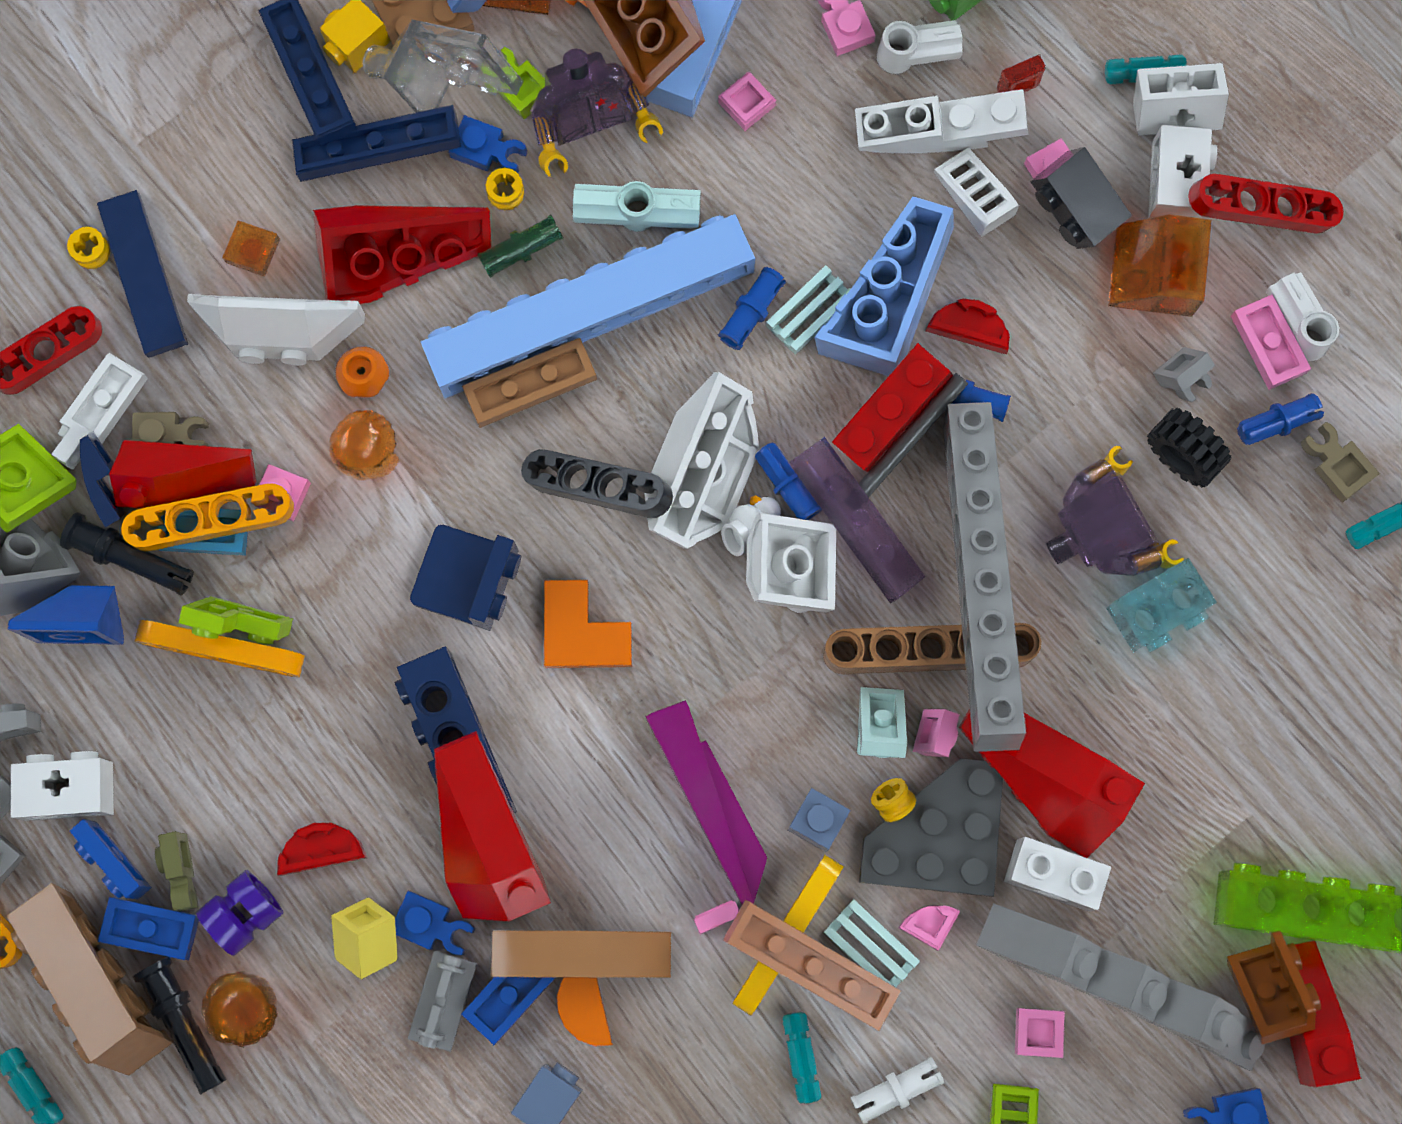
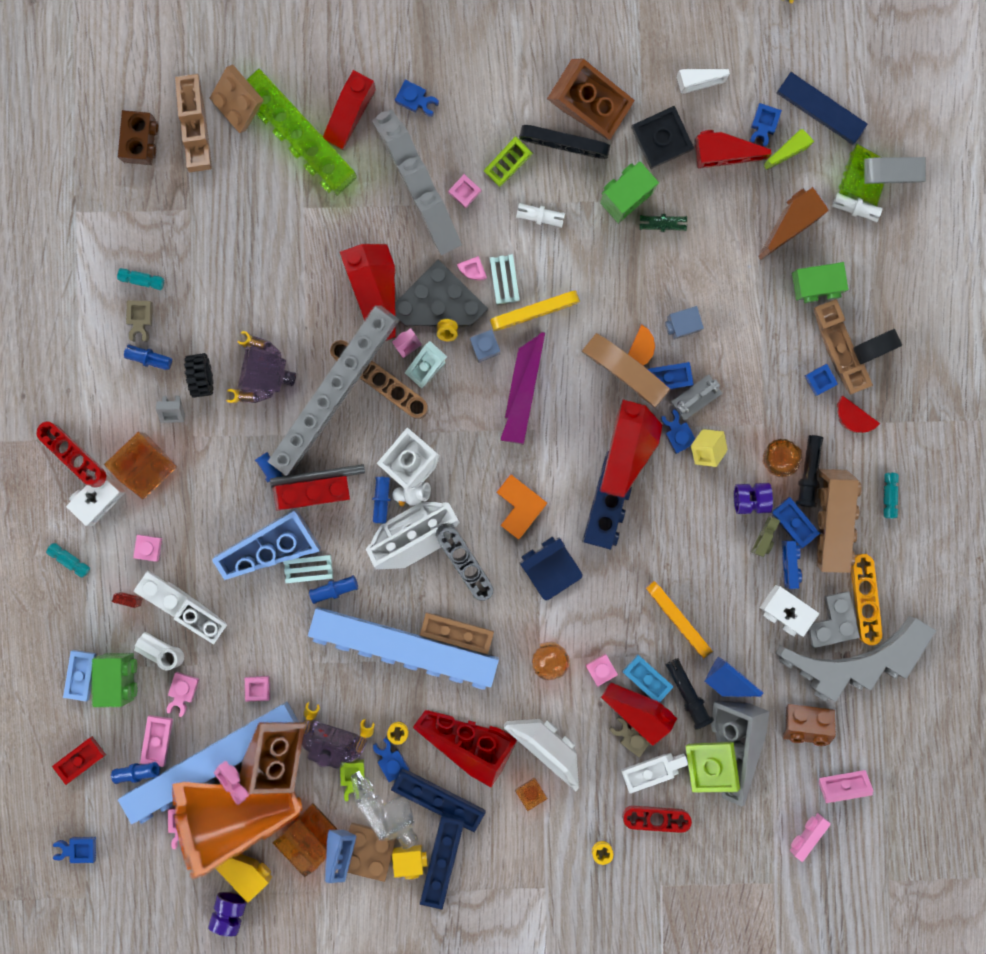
camera: 150 degrees left, 10 degrees up
dark blue slope [80,431,125,527] -> none
dark blue tile [97,190,188,358] -> none
light orange beam [121,484,294,551] -> none
lime plate [178,596,293,644] -> none
red tile [277,823,367,876] -> none
orange plate [335,346,389,398] -> none
clear green pin [477,215,564,278] -> none
light aqua piece [573,181,701,232] -> none
bright pink tile [694,900,739,935] -> none
nougat plate [723,900,901,1031] -> none
teal axle [782,1012,821,1104] -> none
clear purple tile [789,436,926,603] -> none
red tile [926,299,1010,355] -> none
white slope [934,147,1019,237] -> none
white brick [1004,837,1111,911] -> none
black brick [1030,147,1132,249] -> none
clear light blue brick [1106,558,1217,653] -> none
white brick [1133,63,1229,135] -> none
dark orange bracket [1227,930,1321,1045] -> none
bright pink plate [1231,294,1311,390] -> none
white piece [1266,273,1340,361] -> none

